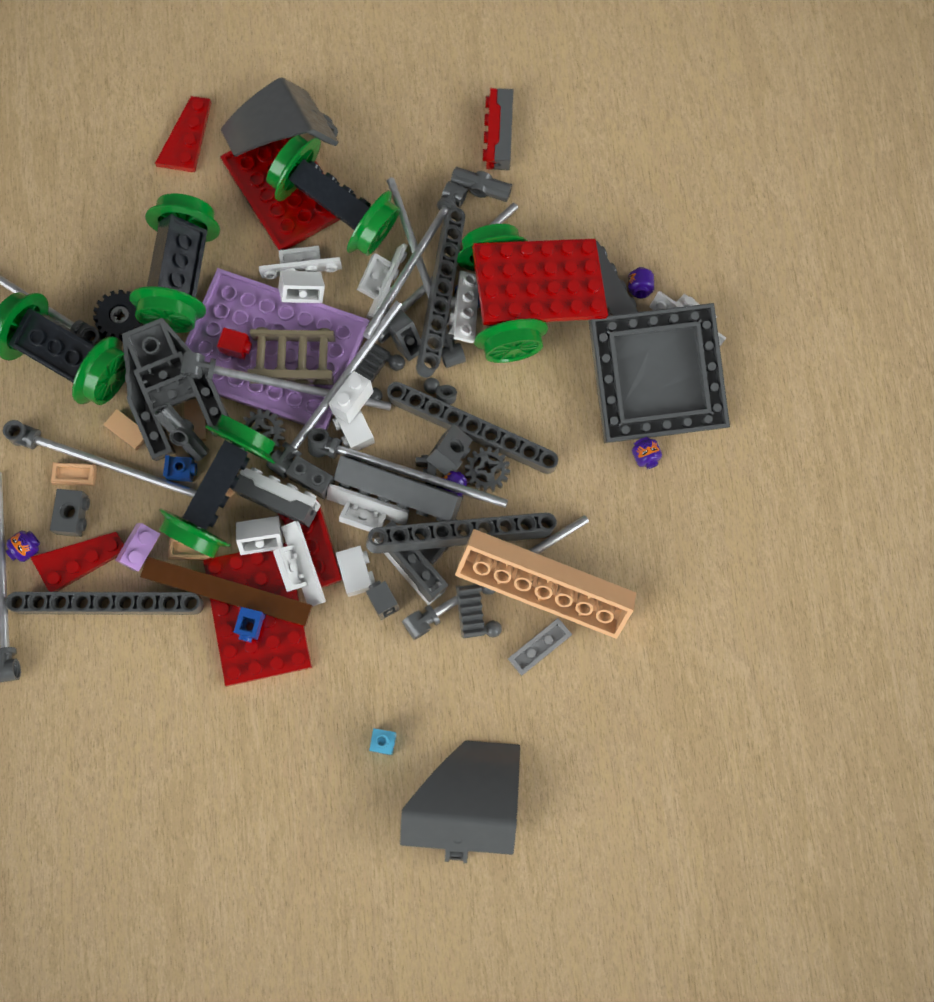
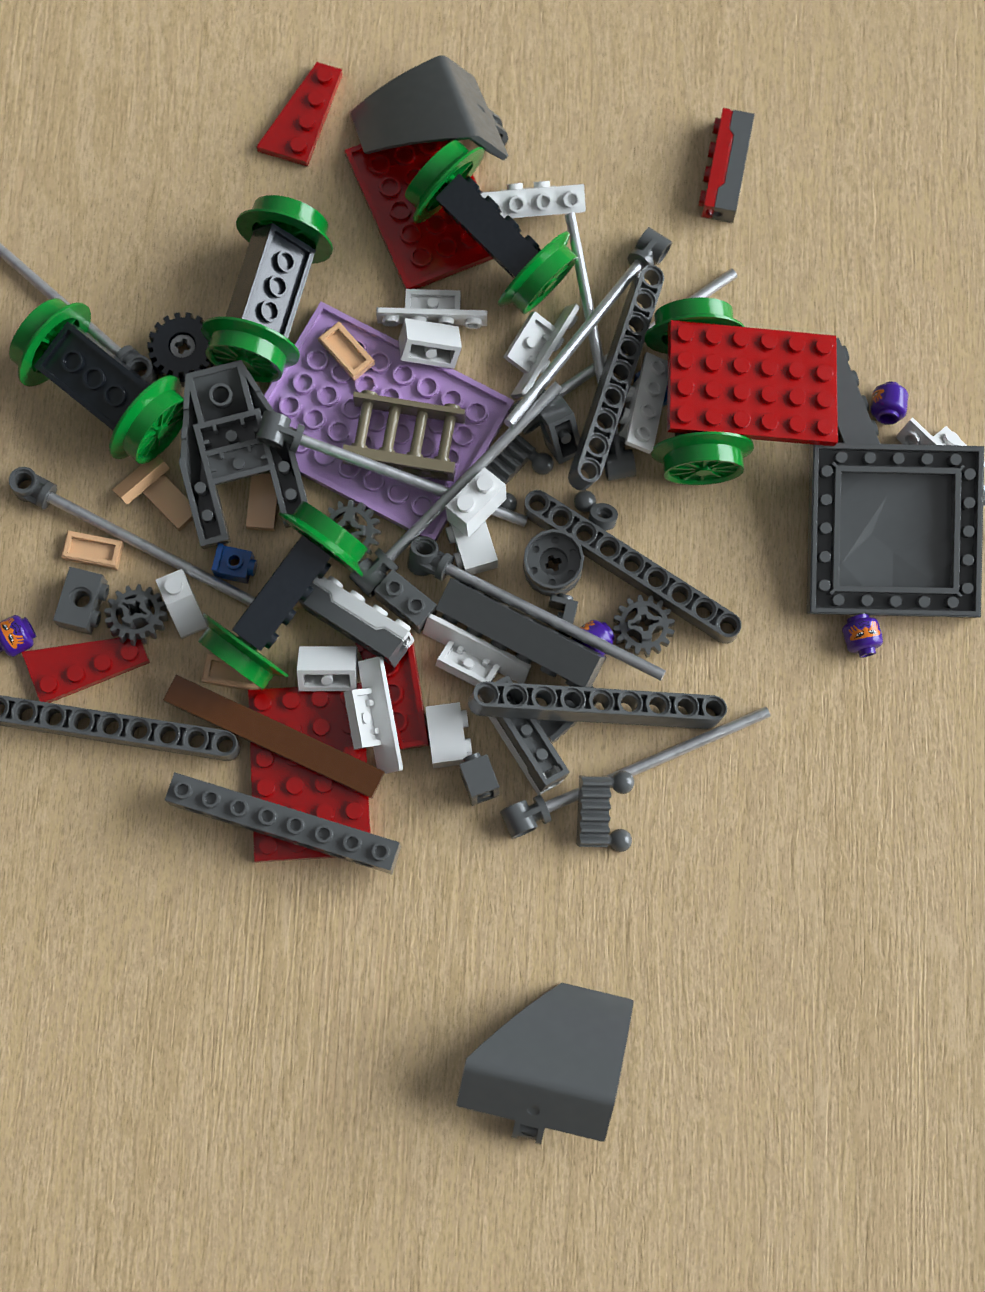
camera: 10 degrees right, 0 degrees up
lavender piece [115,523,160,572] -> none
dark grey piece [153,402,210,461] -> none
red brick [217,327,252,360] -> none
blue brick [234,607,265,642] -> none
medium azure brick [369,728,397,755] -> none
dark grey brick [426,424,473,476] -> none
dark grey piece [451,167,512,202] -> none
light nougat brick [455,529,636,639] -> none
light grey plate [508,618,572,676] -> none
none -> dark grey gear [104,584,168,646]
none -> light nougat tile [112,456,169,505]
none -> white slope [156,569,208,639]
none -> dark grey brick [165,772,401,875]
none -> light nougat tile [318,322,375,381]
none -> white bracket [480,181,586,218]
none -> dark grey wheel [523,529,584,596]

